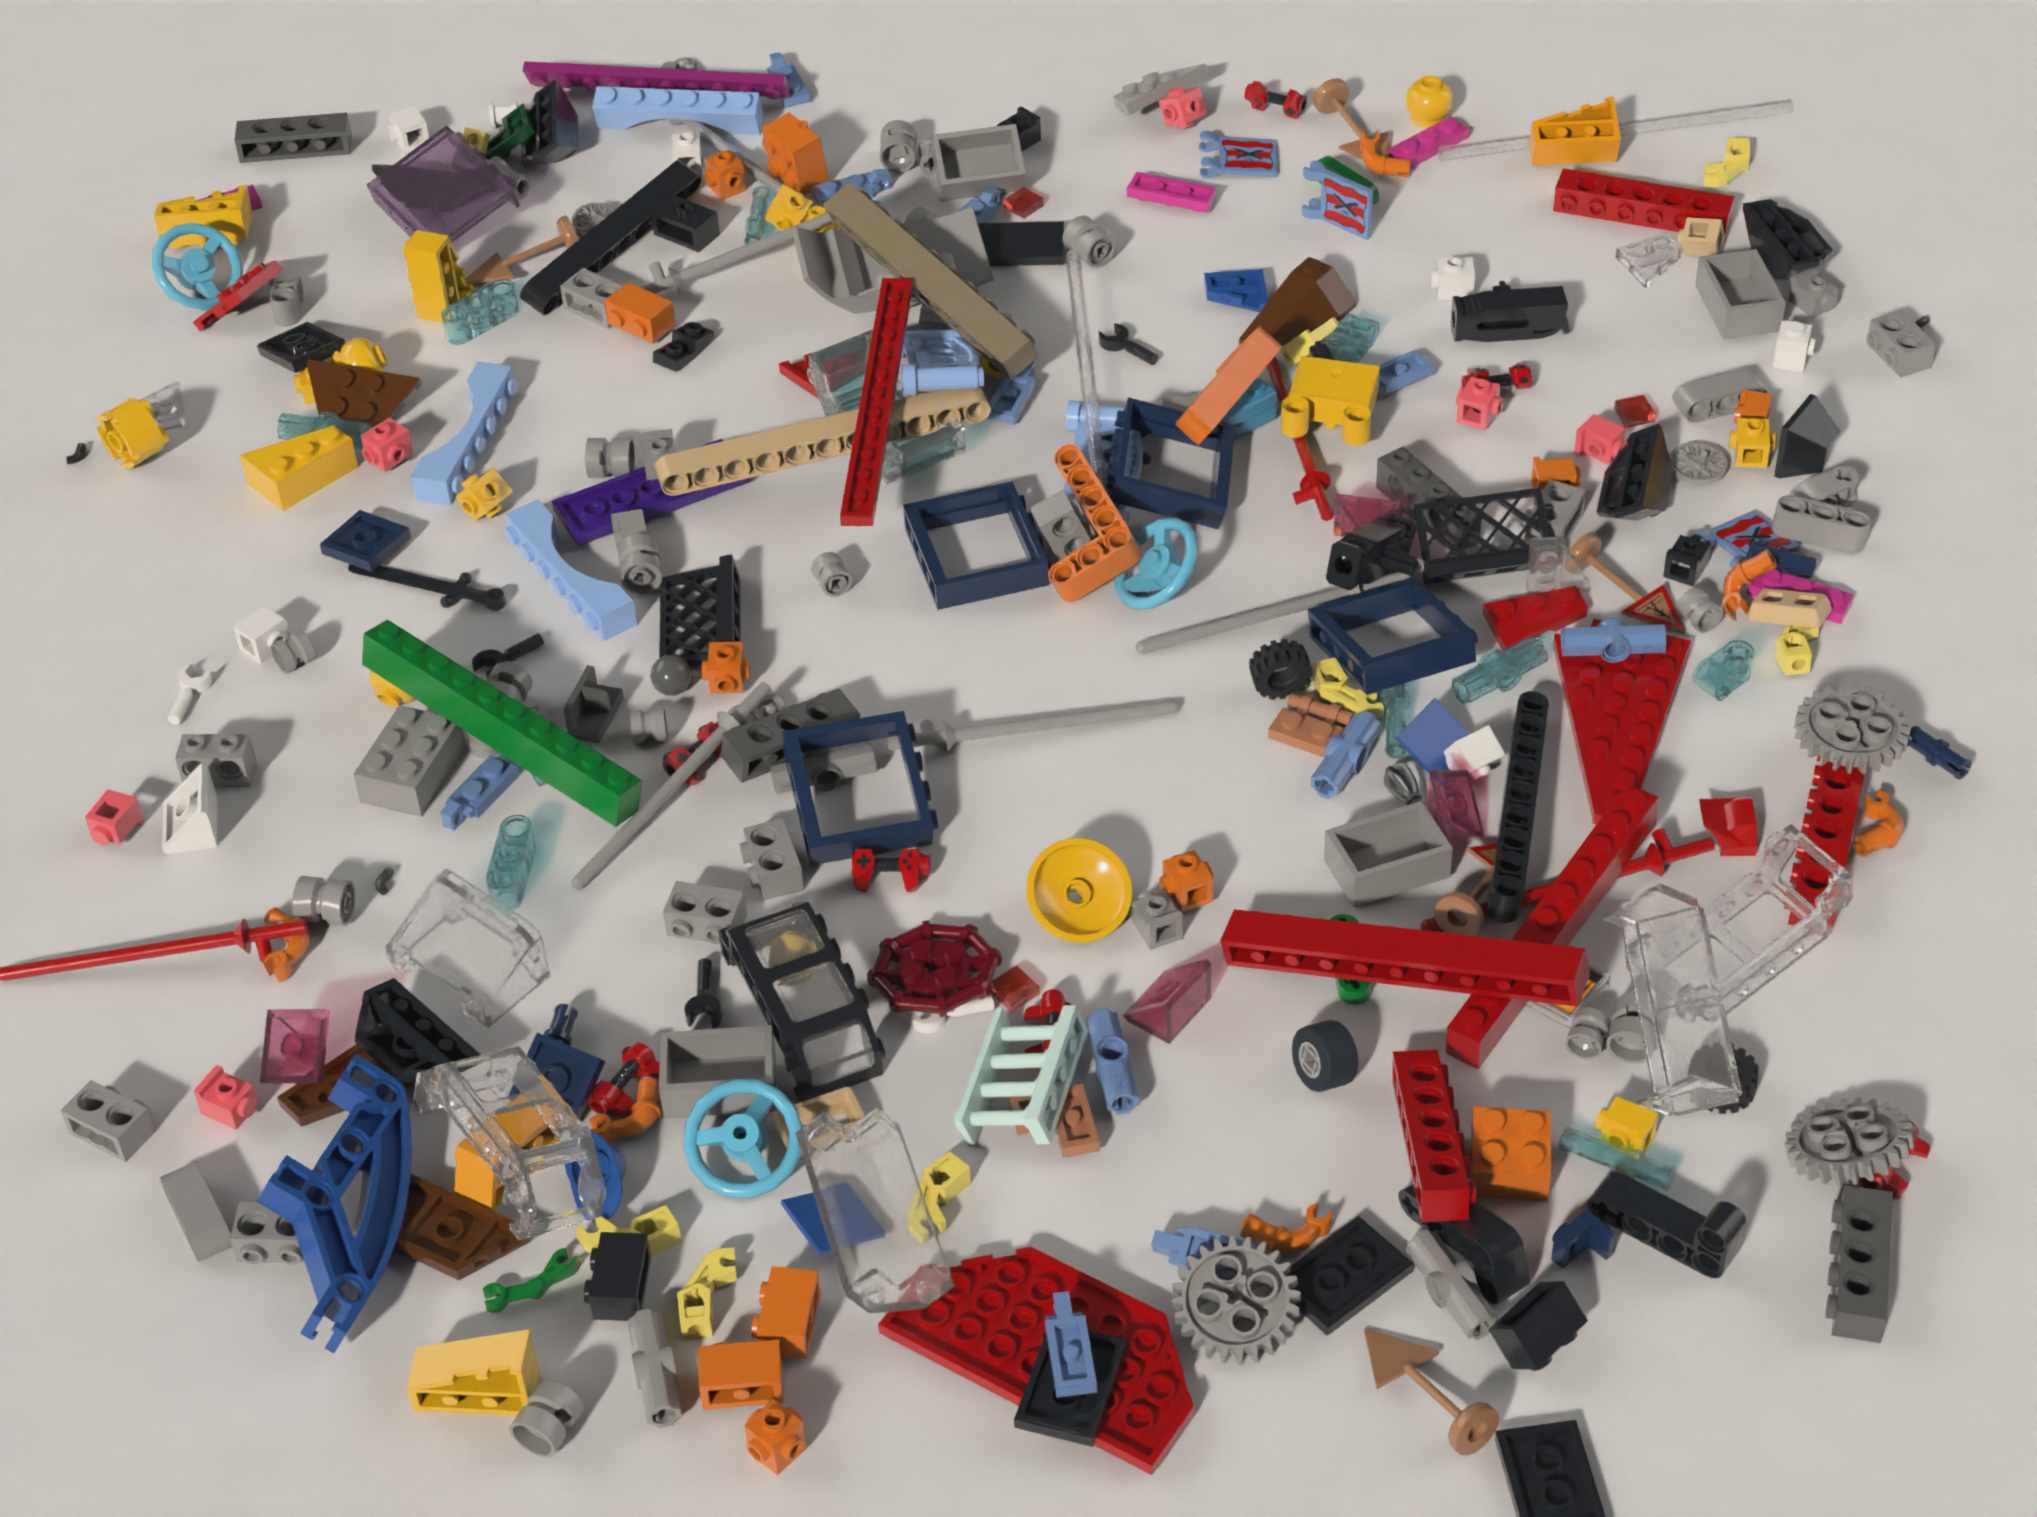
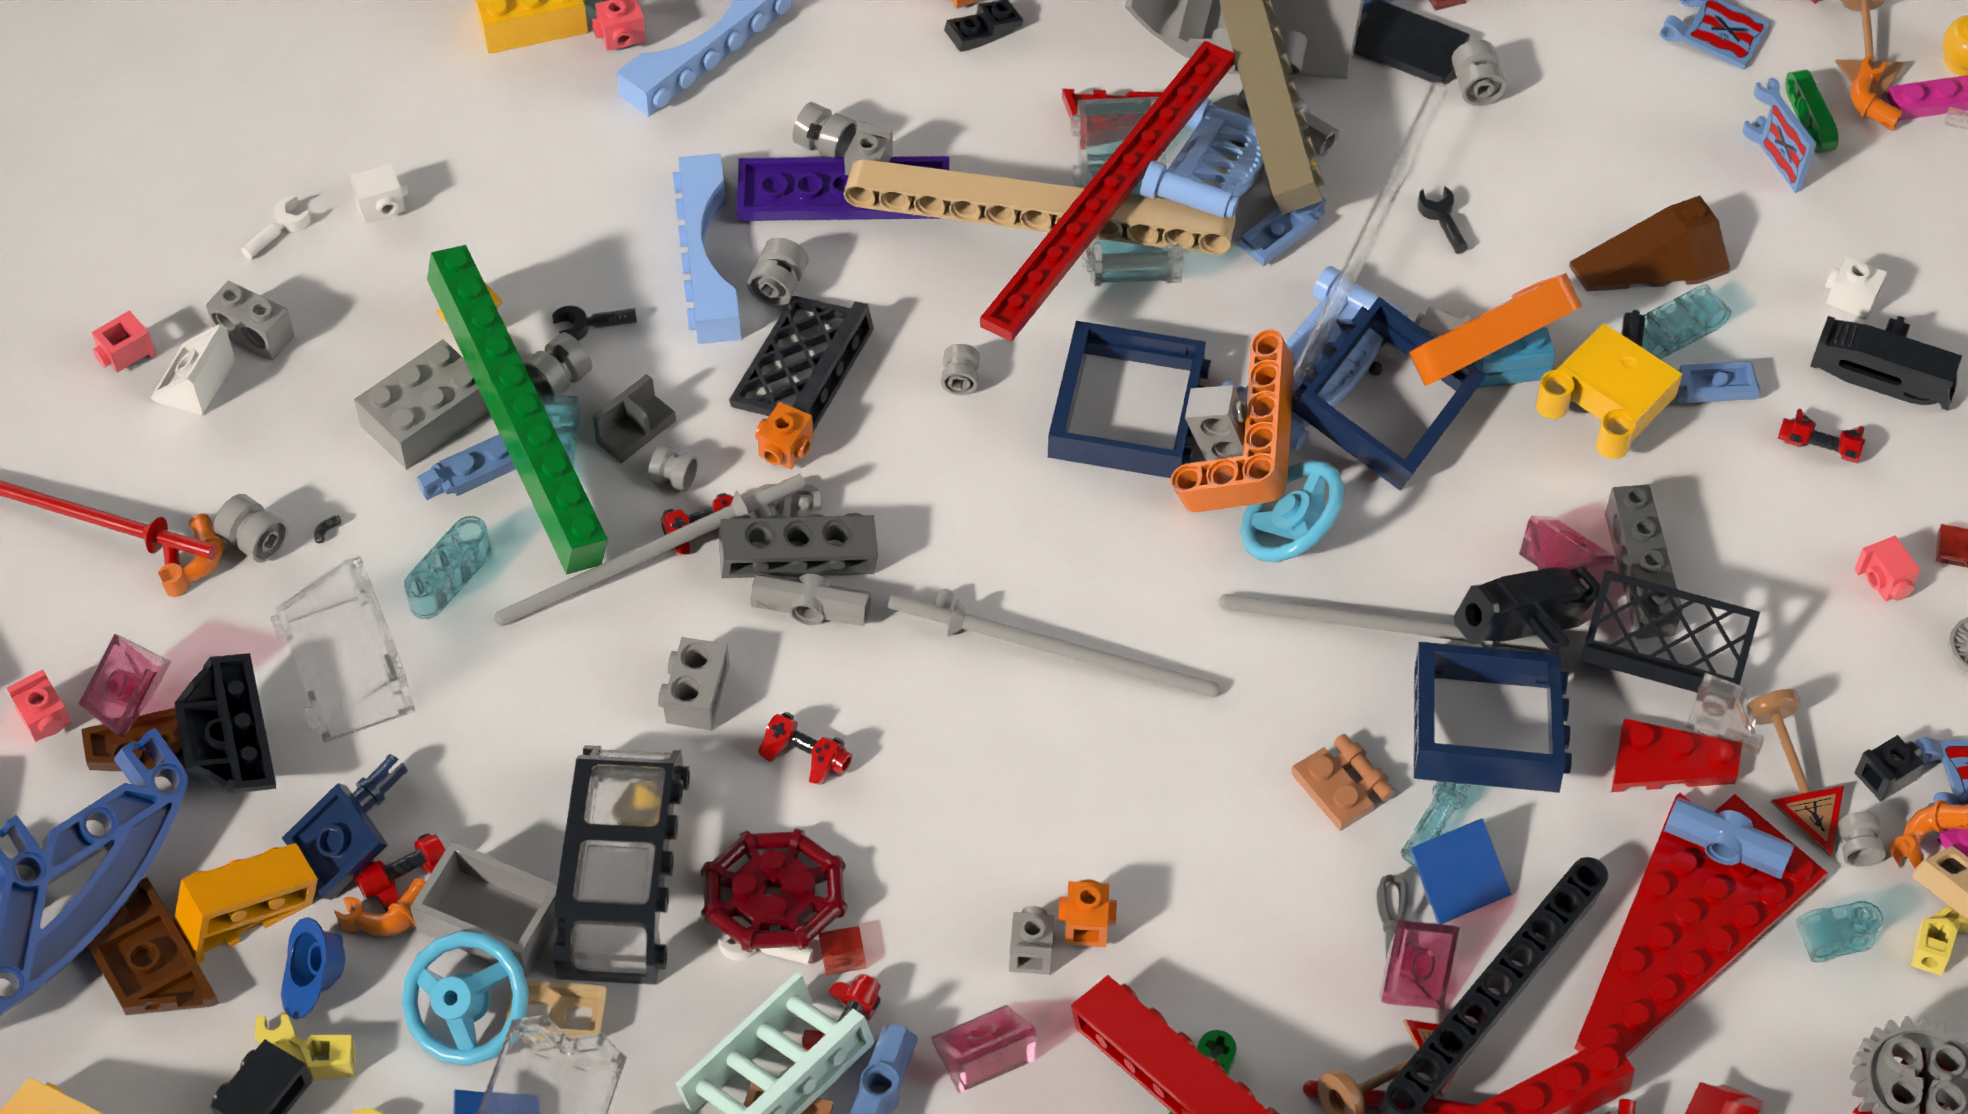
camera: 25 degrees right, 10 degrees up
light grey wheel [270,630,316,673] -> none
dark blue plate [320,510,411,572] -> none
black sword [348,564,506,610] -> none
clear windscreen [413,1046,606,1241] -> none
yellow brick [455,467,513,521] -> none
green piece [483,1248,579,1313] -> none
light grey brick [611,509,647,550] -> none
dark grey piece [650,655,692,696] -> none
light grey brick [663,881,747,944] -> none
black piece [684,958,722,1029] -> none
dark blue window [782,711,938,866] -> none
yellow dish [1026,838,1132,943] -> none
dark pink plate [1127,172,1217,213] -> none
blue wing [1204,269,1268,312] -> none
black tyre [1249,639,1313,700] -> none
red piece [1266,356,1333,521] -> none
light yellow piece [1279,317,1341,368] -> none
light yellow piece [1311,657,1384,718] -> none
medium blue piece [1311,711,1381,799] -> none
light grey piece [1324,801,1453,907] -> none
white brick [1443,725,1506,781] -> none
clear light blue piece [1452,636,1548,704] -> none
coral brick [1456,377,1503,430] -> none
light grey brick [1522,479,1586,552] -> none
orange brick [1531,457,1581,491] -> none
black wedge [1596,424,1673,521] -> none

